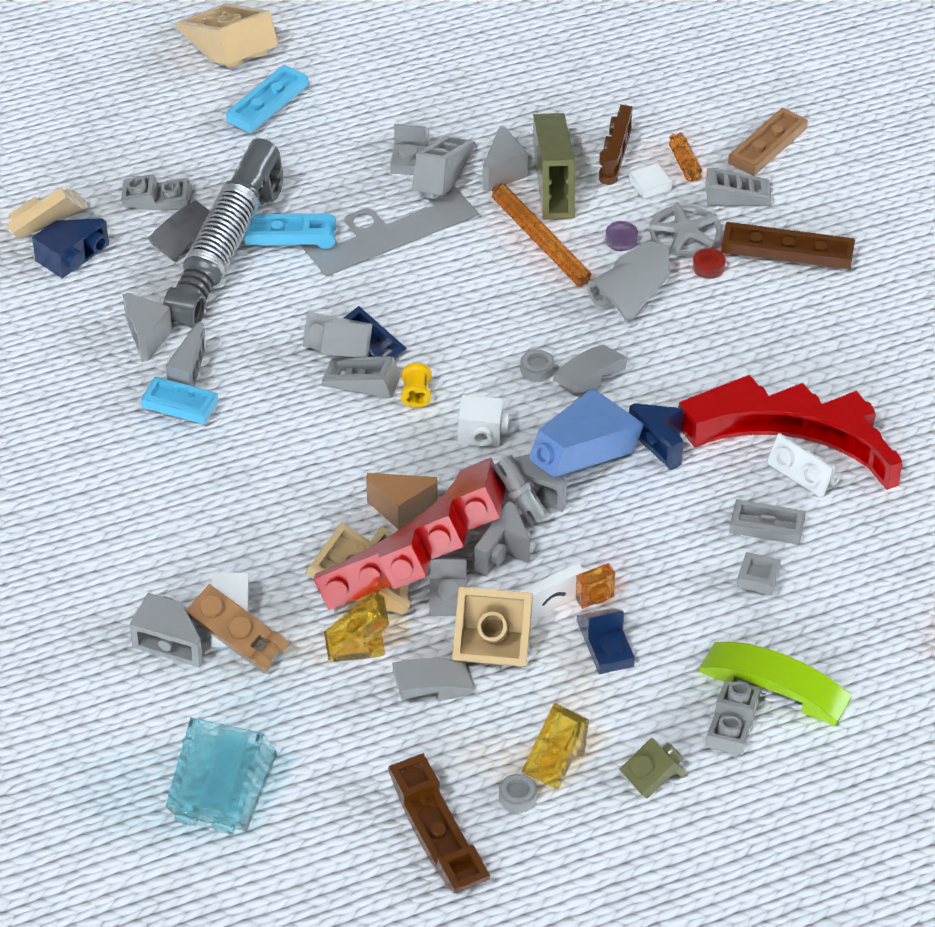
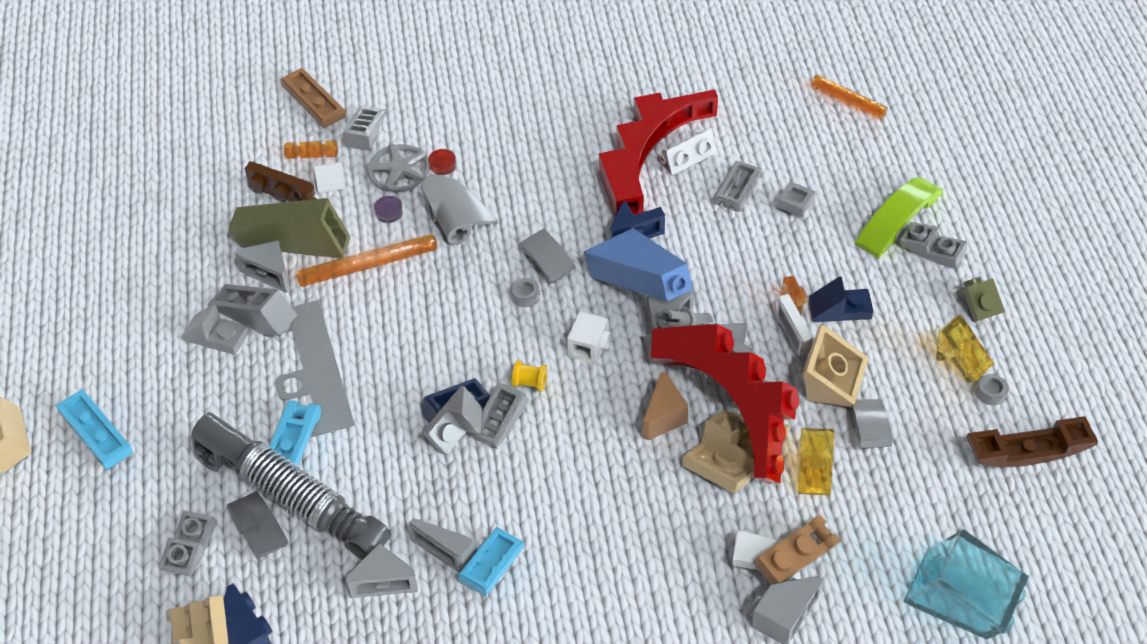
camera: 75 degrees left, 5 degrees up
reddish brown plate [721,222,855,270] -> none

